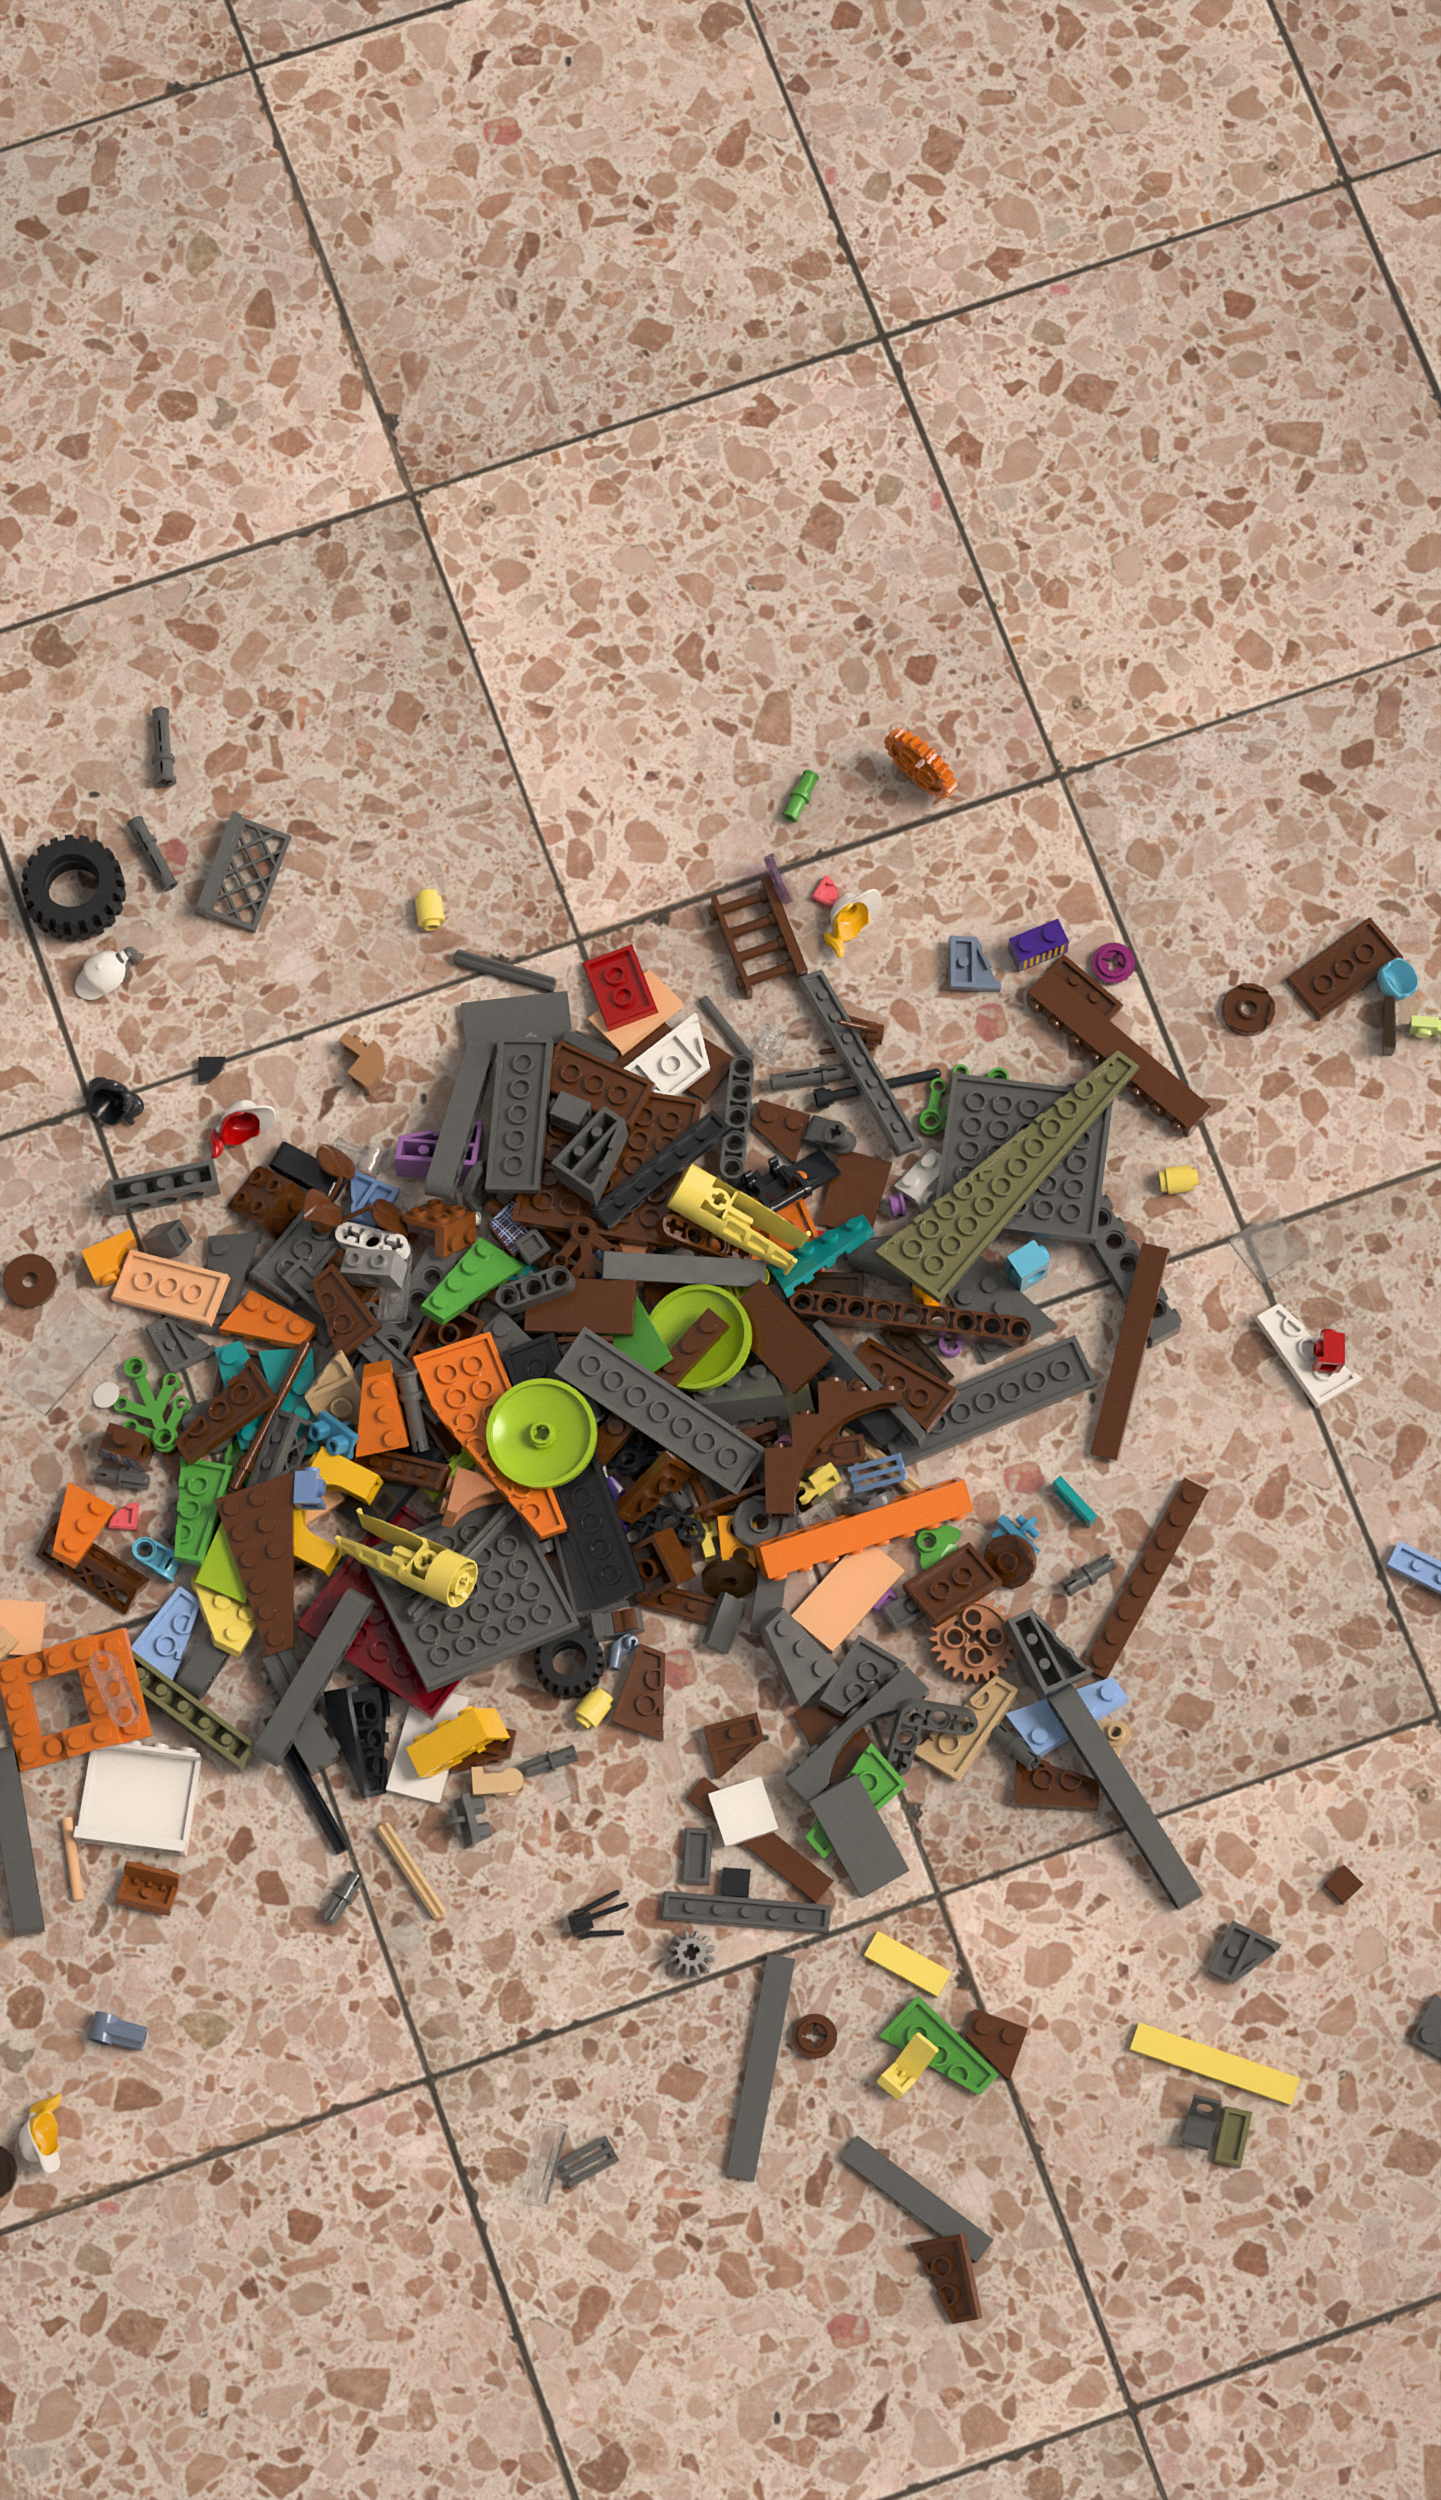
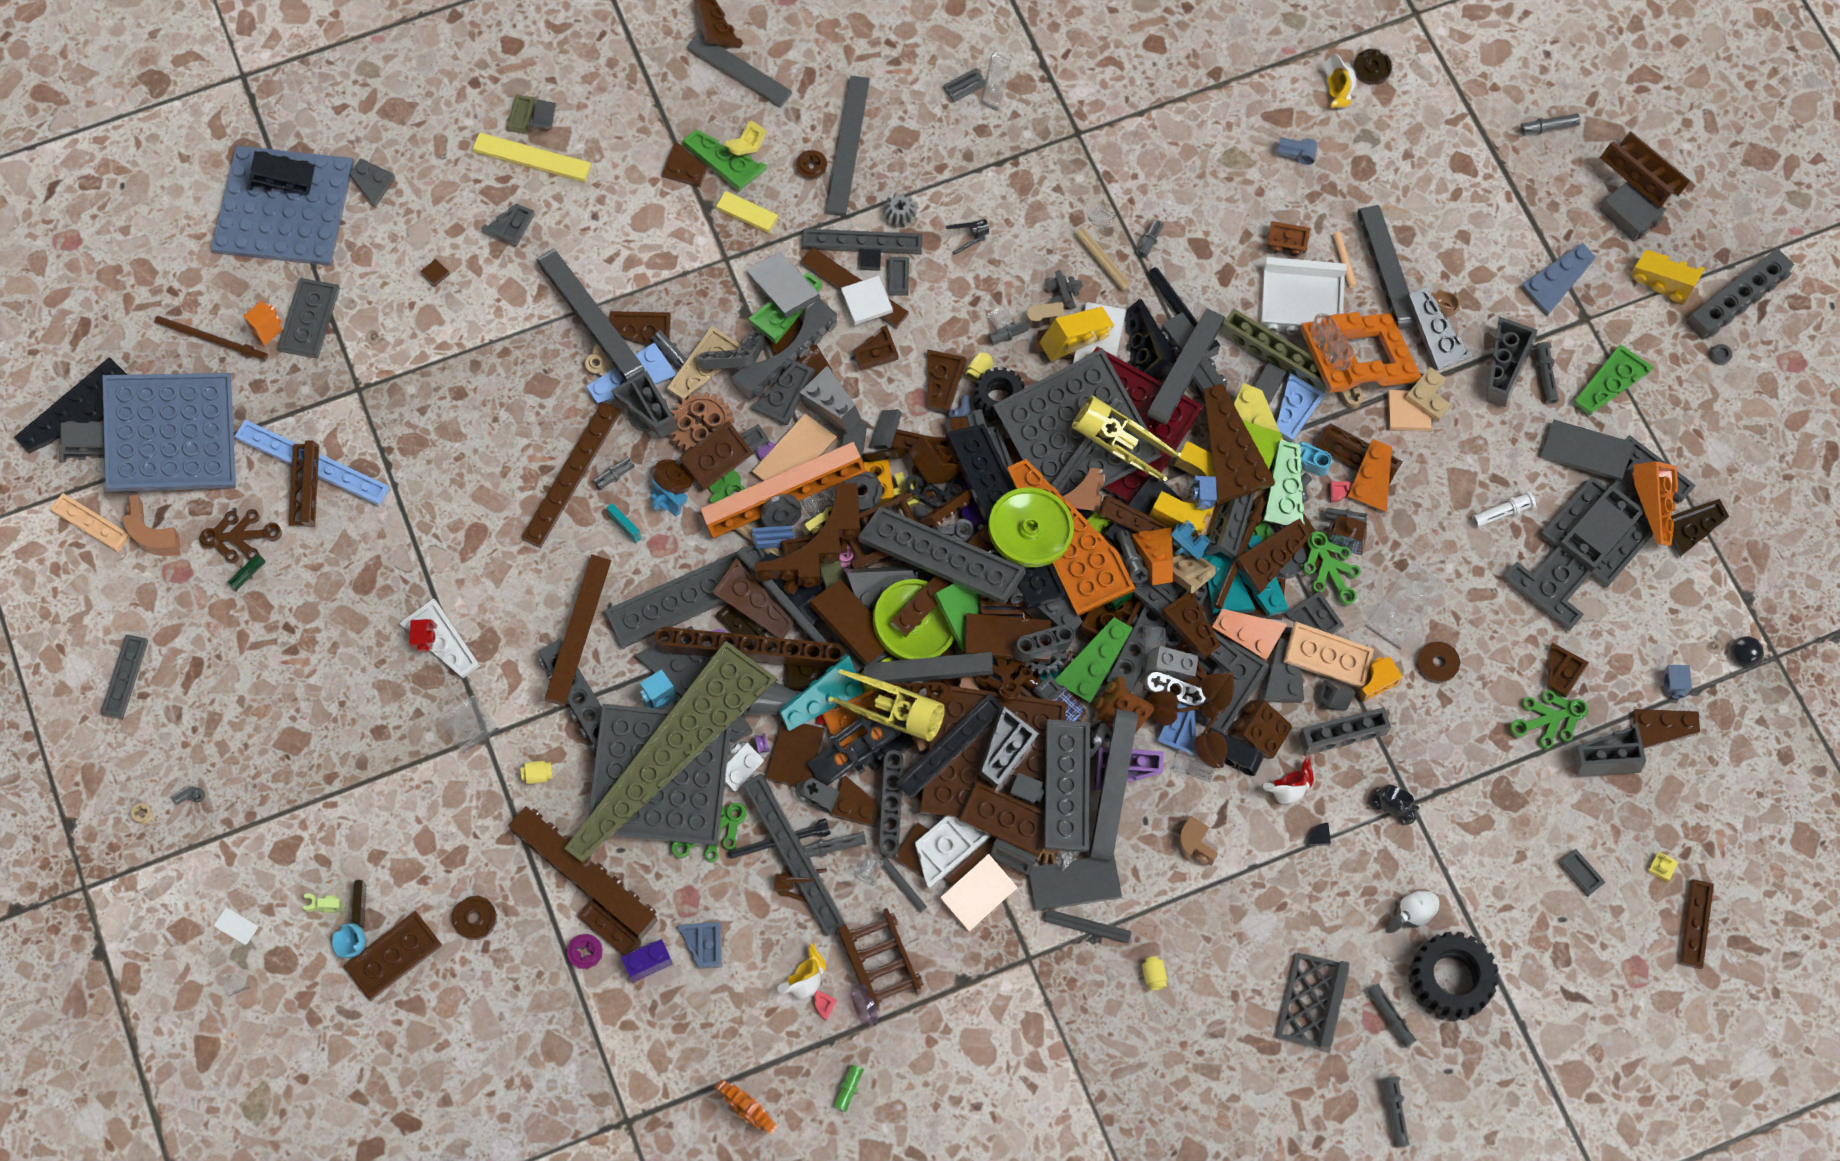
camera: 175 degrees right, 5 degrees down
white sticker [93,1382,119,1408] -> none
red tile [582,944,659,1032] -> none

